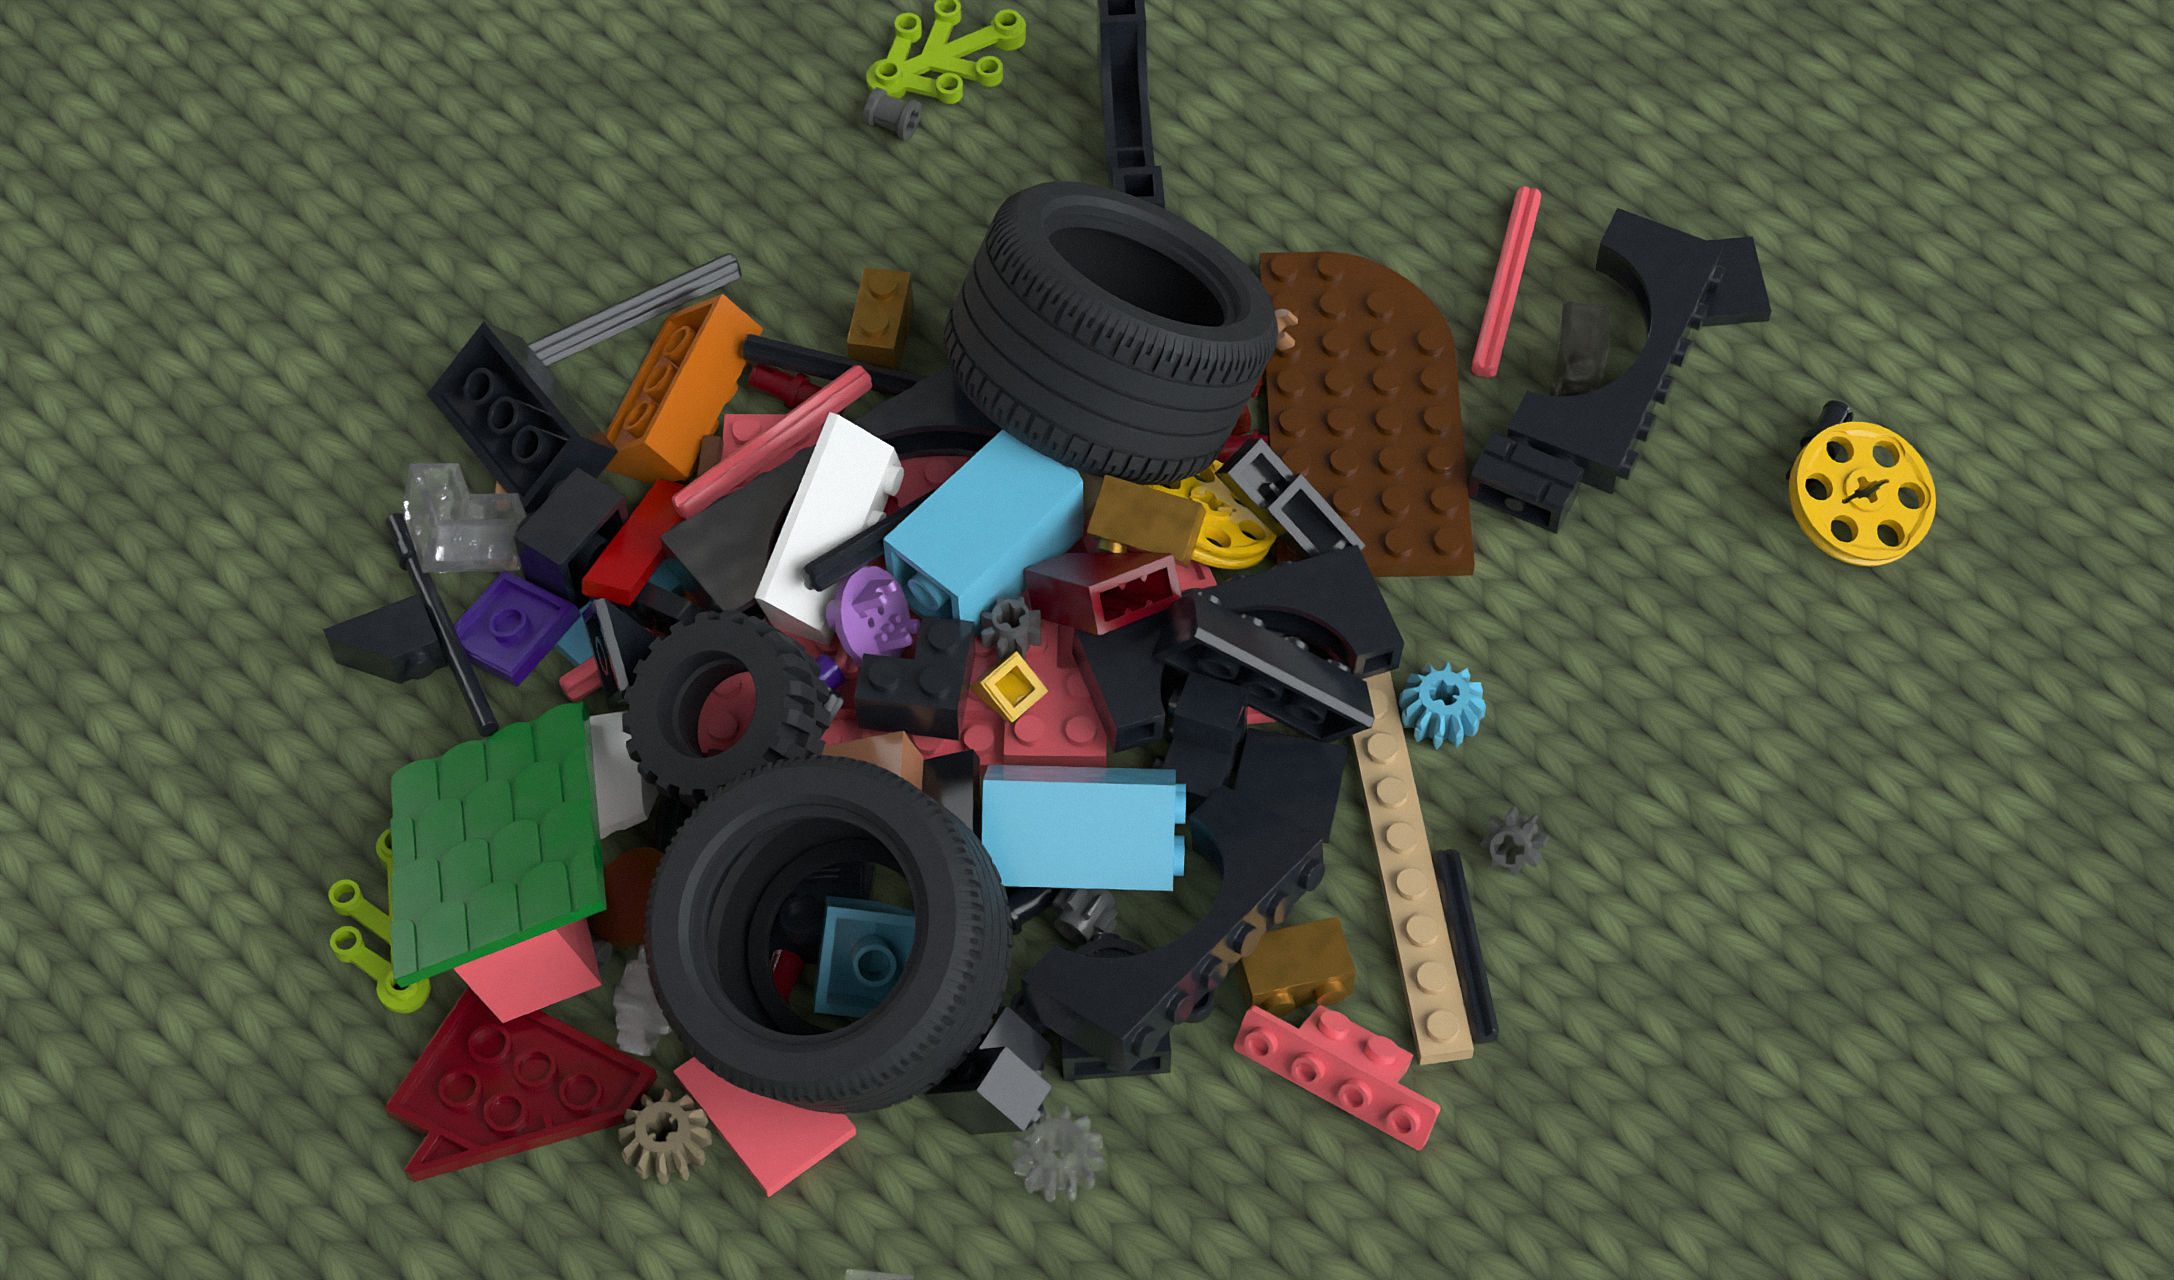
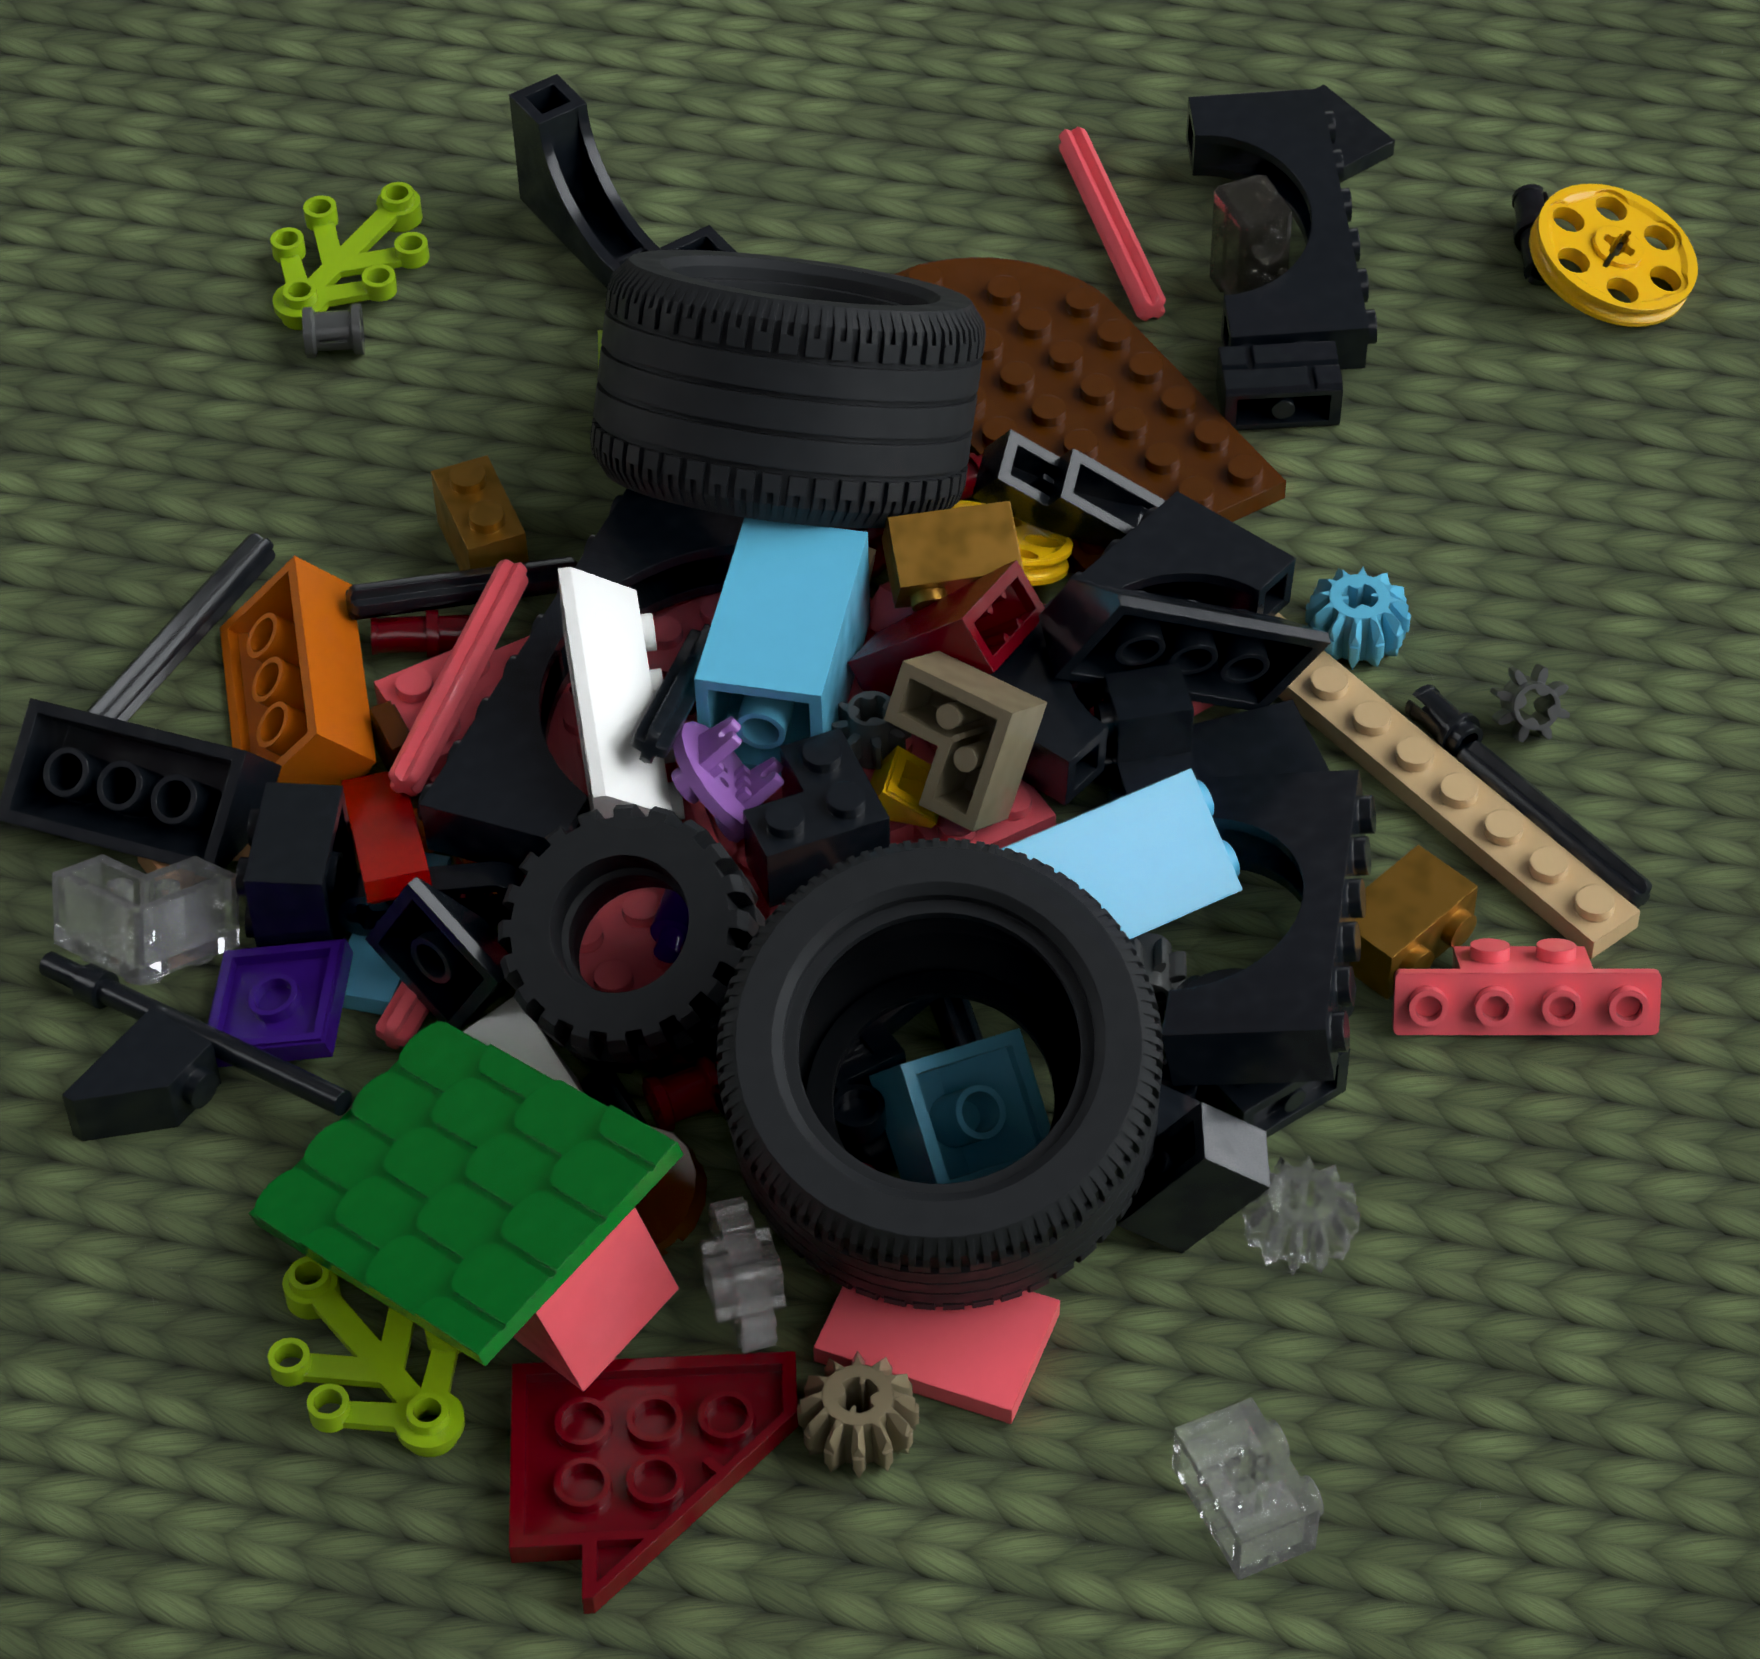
camera: 30 degrees left, 10 degrees down
none -> dark tan brick [884,651,1047,832]
none -> black pin [1405,684,1483,758]

